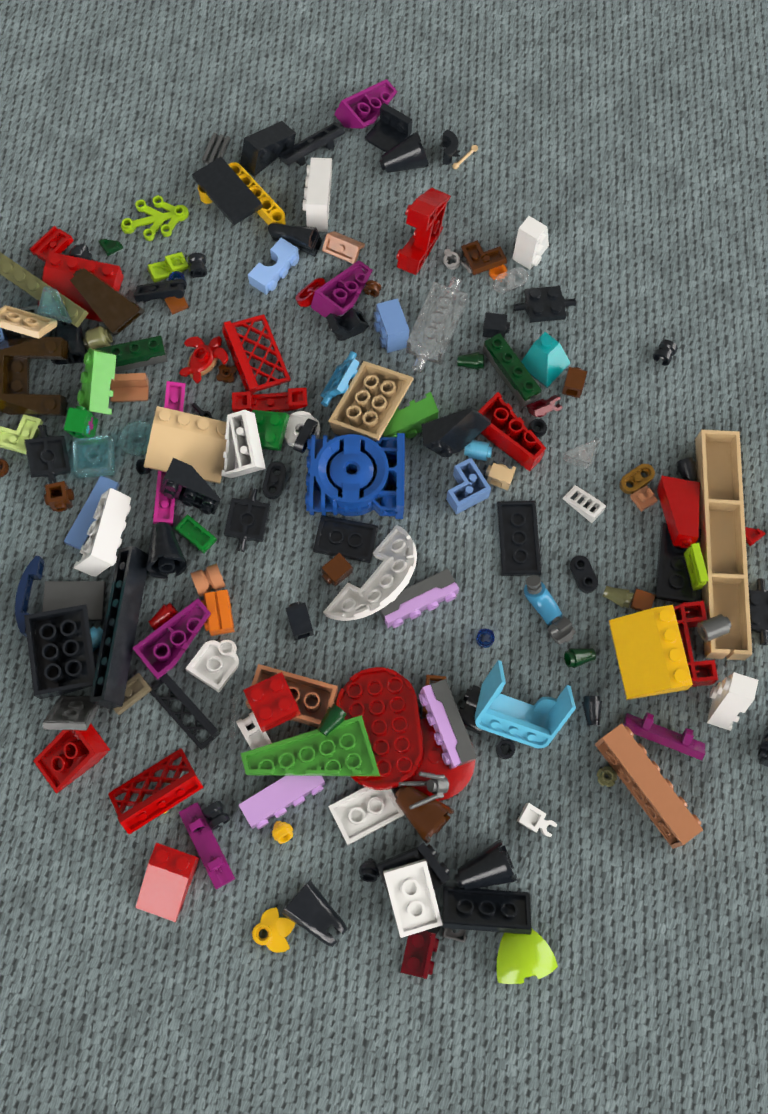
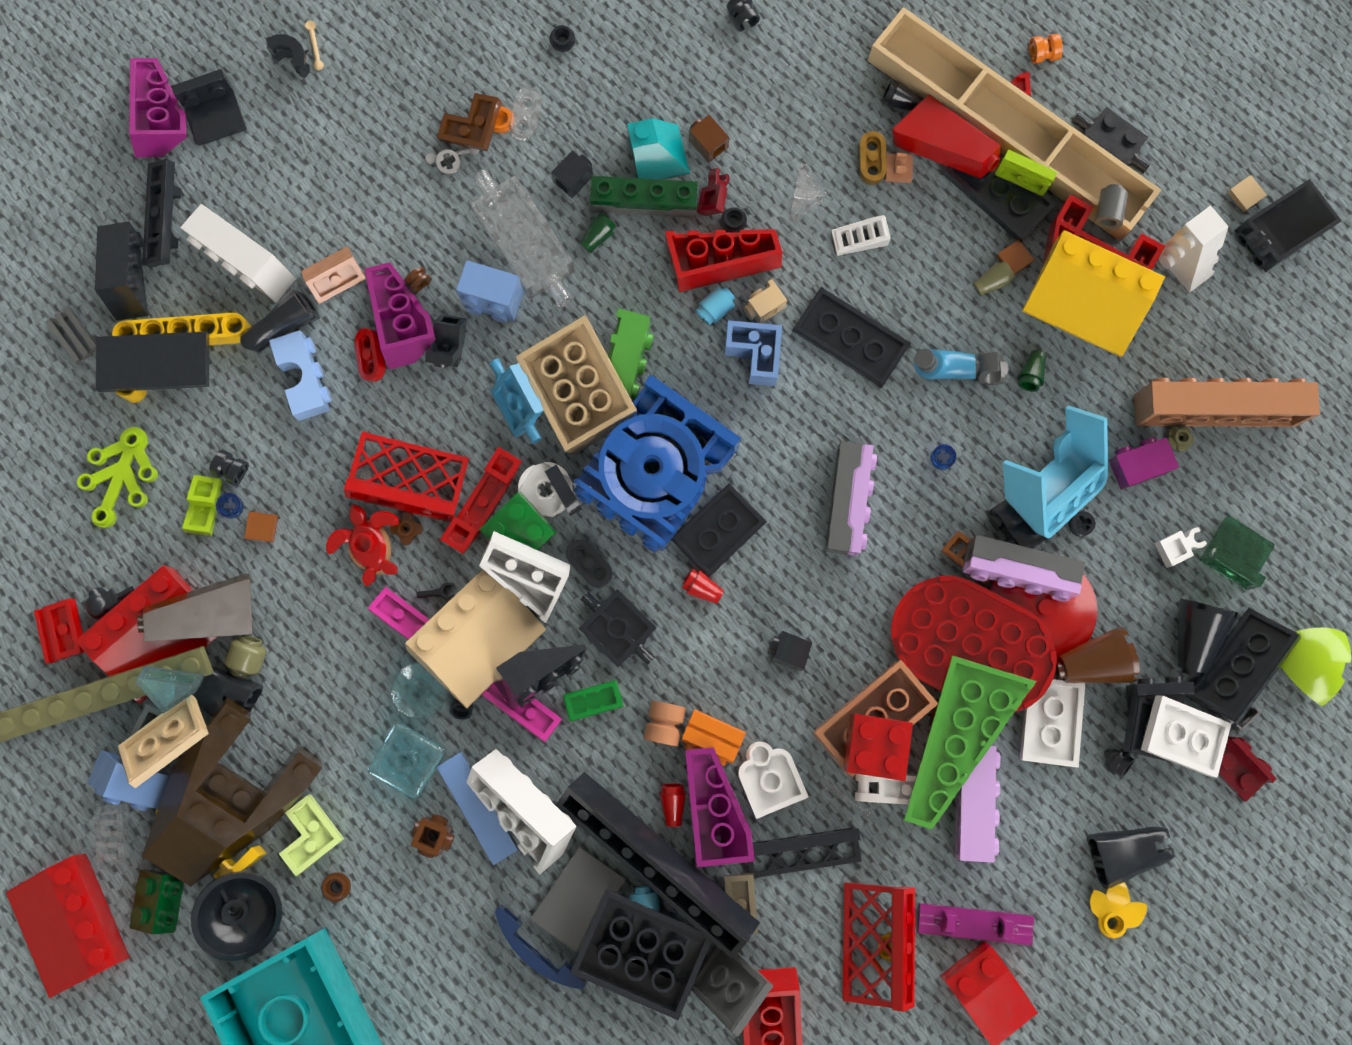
camera: 55 degrees left, 10 degrees up
black plate [24,425,71,484] -> none
green brick [64,406,98,441] -> none
wedge [77,348,116,415] -> none
dark green piece [87,336,168,372] -> none
dark green tile [98,239,123,256] -> none
nougat panel [110,373,149,402] -> none
black plate [134,279,187,302] -> none
black cone [146,522,187,579] -> none
black wheel [202,800,230,830] -> none
yellow plate [272,821,293,844] -> none
dark green cone [317,704,347,737] -> none
reddish brown brick [321,553,353,587] -> none
white plate [323,525,417,621] -> none
black cone [379,132,429,173] -> none
red wedge [396,188,451,275] -> none
dark grey plant [398,772,449,810] -> none
black slope [421,407,491,458] -> none
white wedge [512,216,549,270] -> none
black plate [514,286,576,323] -> none
black plate [570,555,598,593] -> none
black cone [582,696,602,725] -> none
magenta hinge [623,712,705,760] -> none
none -> black plate [550,25,575,52]
none -> red cone [681,569,724,604]
none -> magenta brick [1108,437,1180,490]
none -> clear green bracket [1199,516,1275,590]

